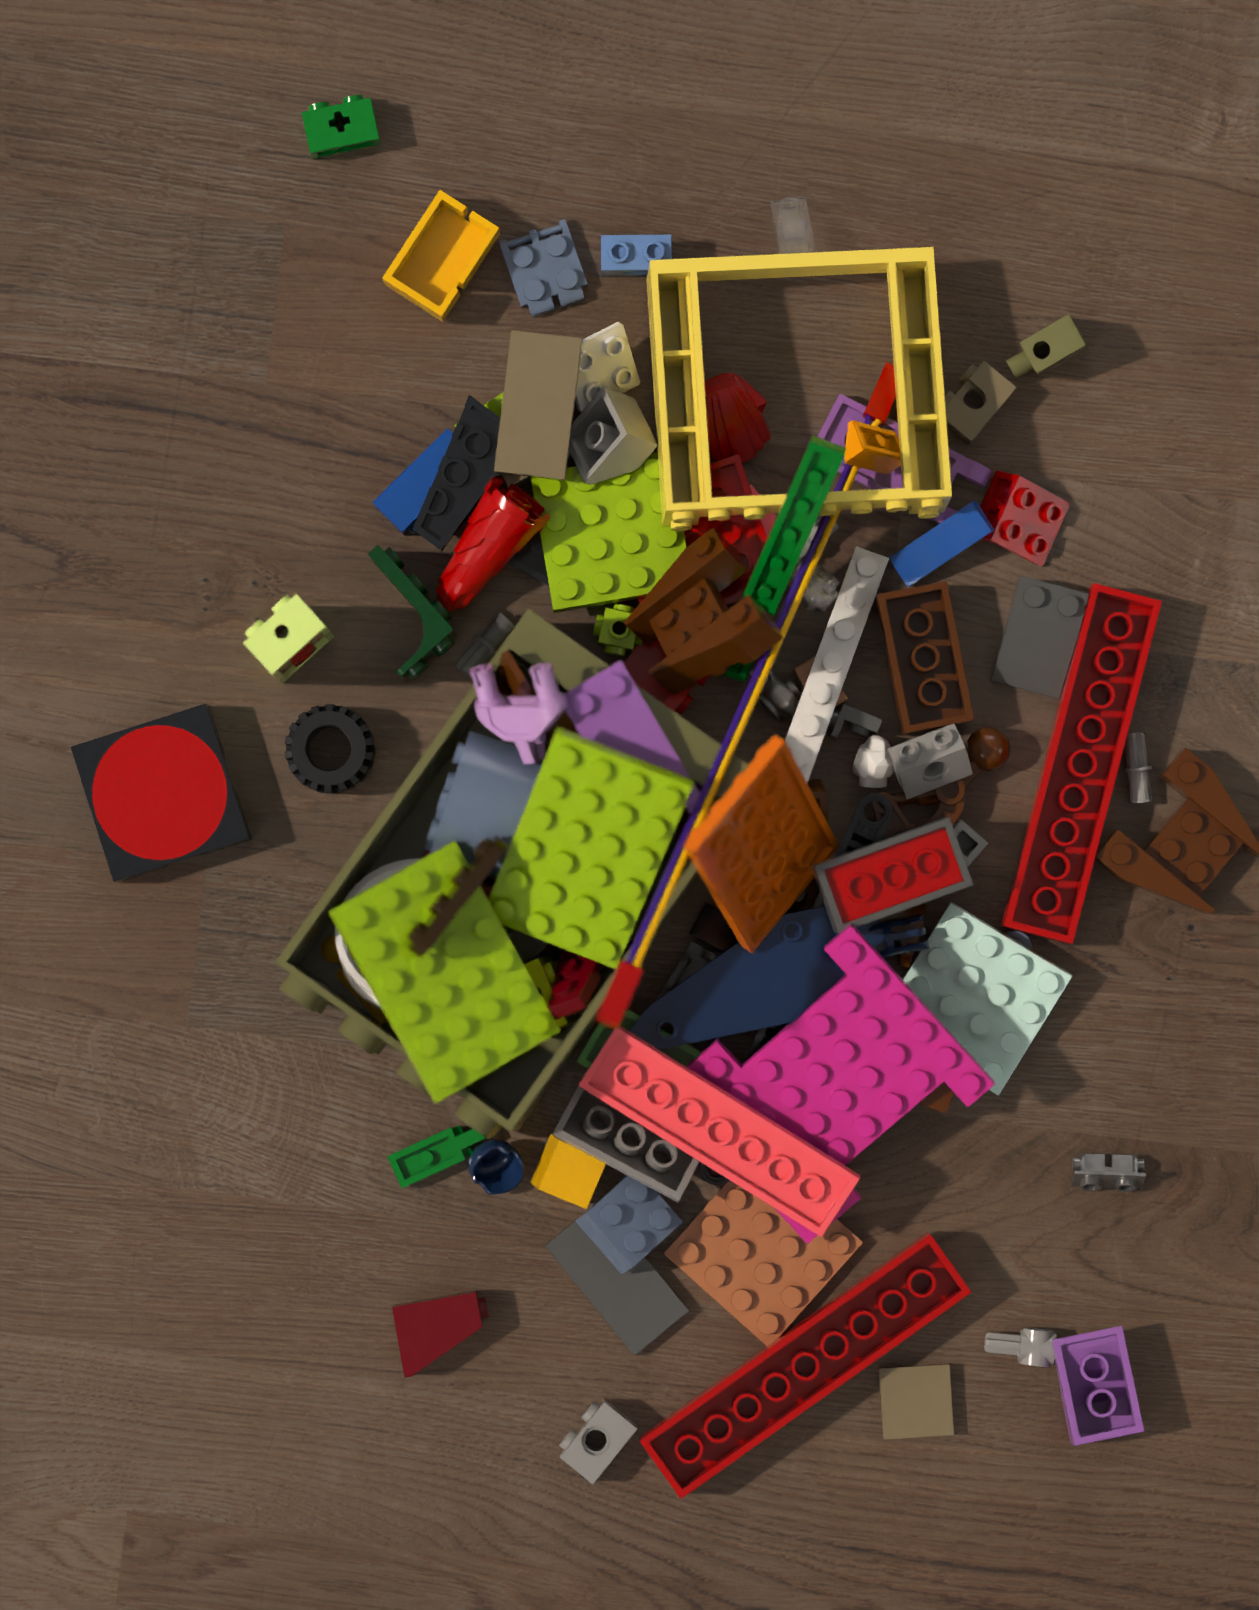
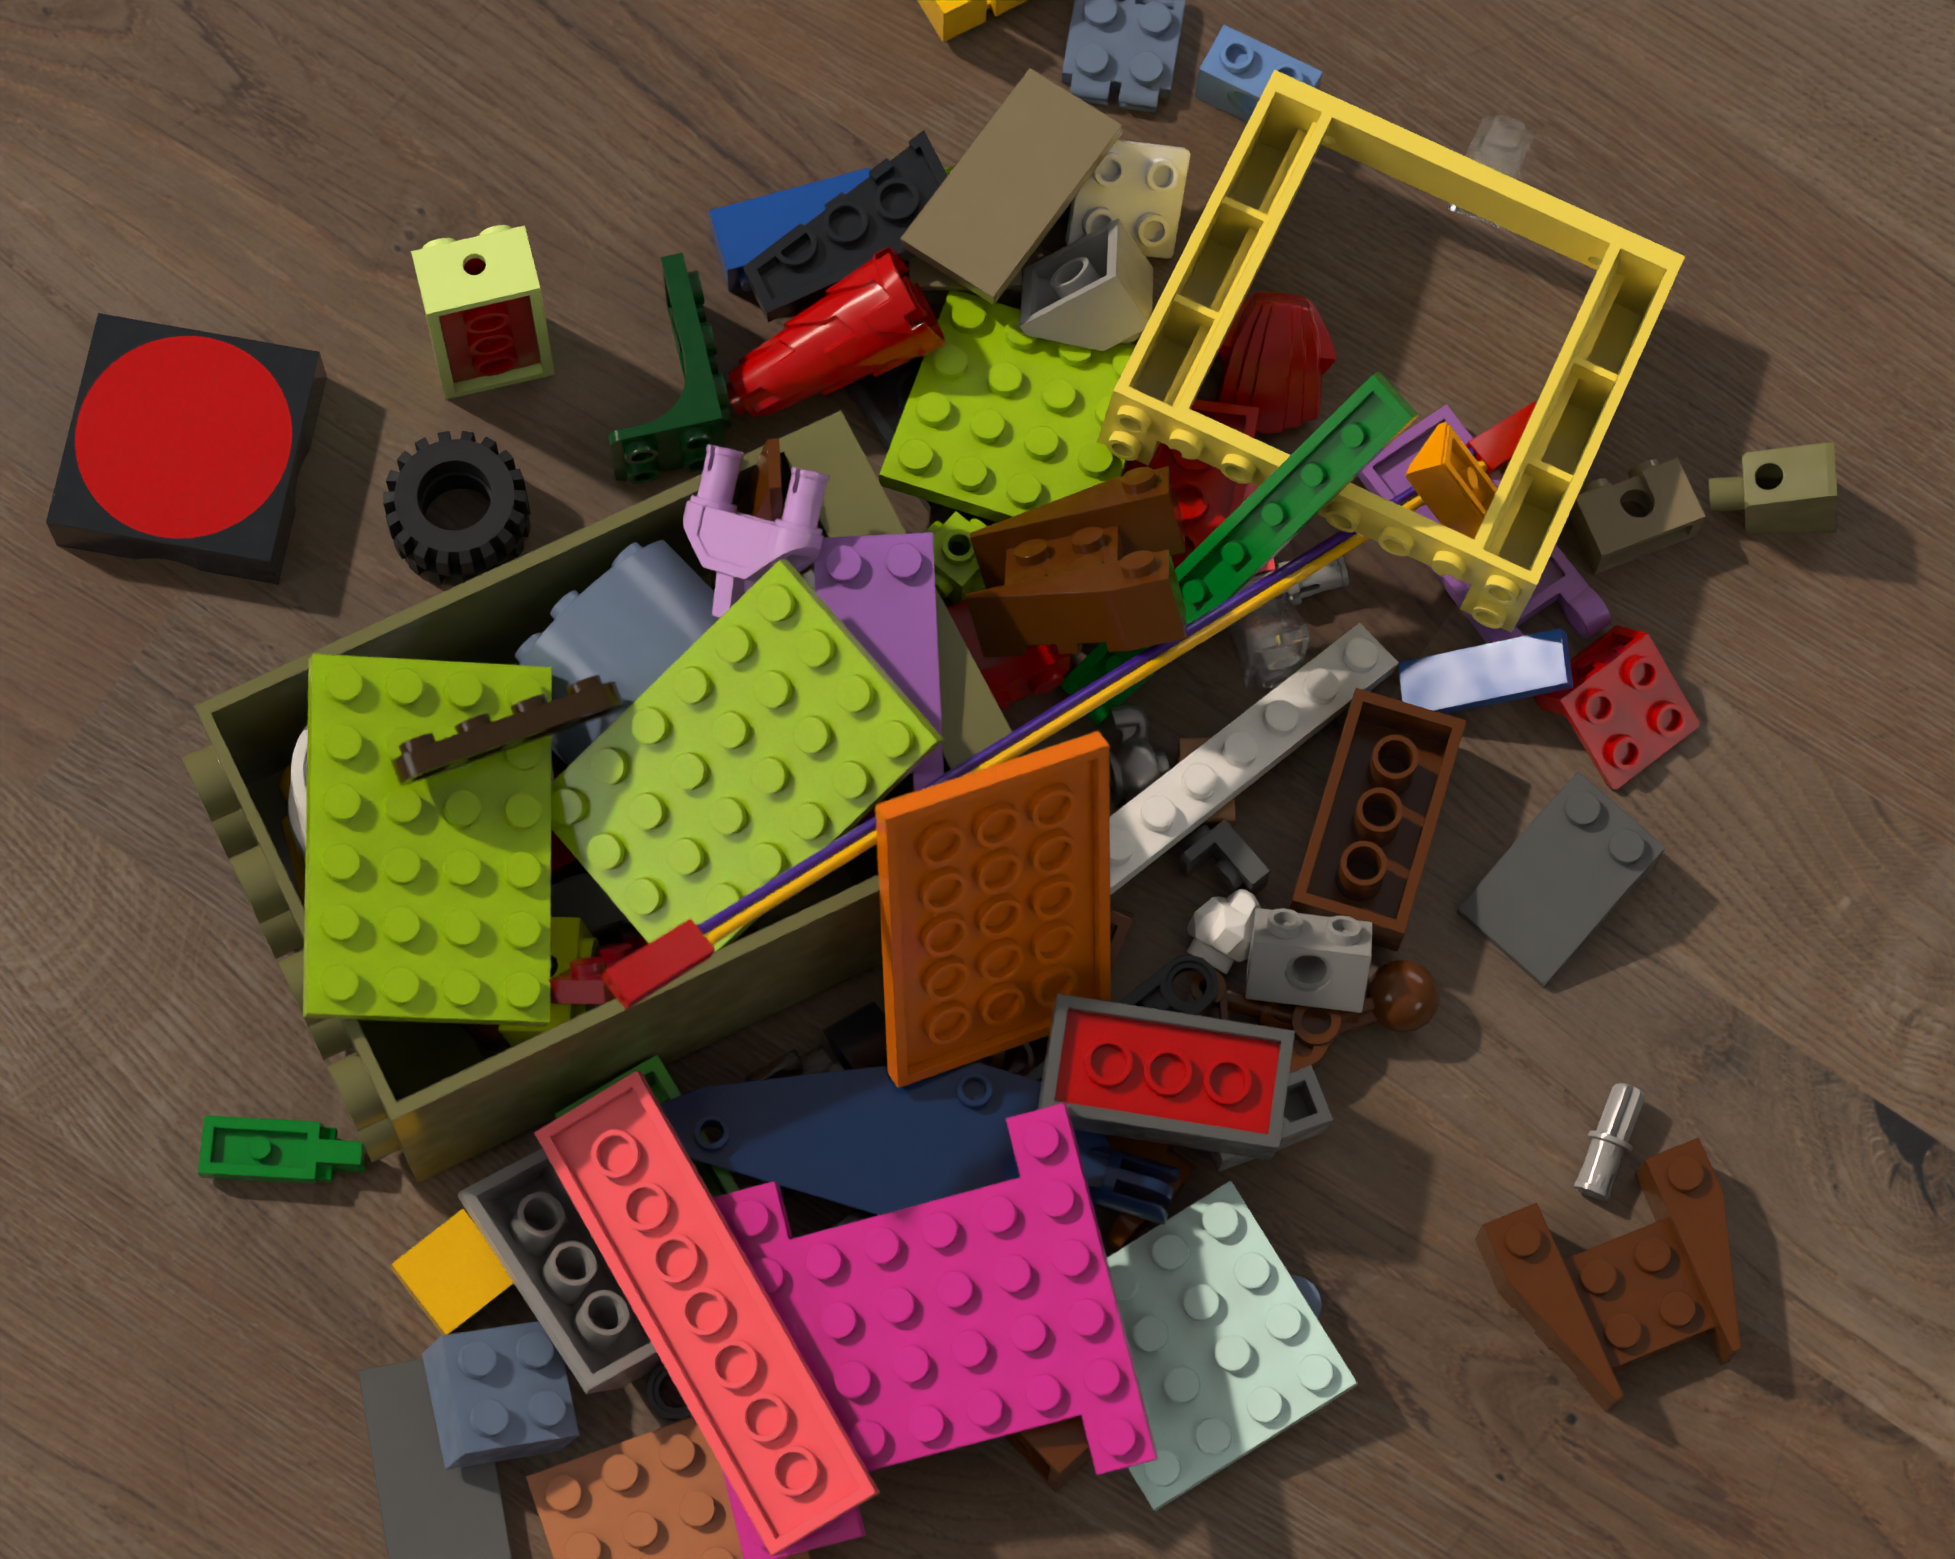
camera: 25 degrees right, 15 degrees down
dark red slope [392,1290,489,1378] -> none
dark blue hair [468,1139,525,1195] -> none
red brick [1001,583,1162,944] -> none

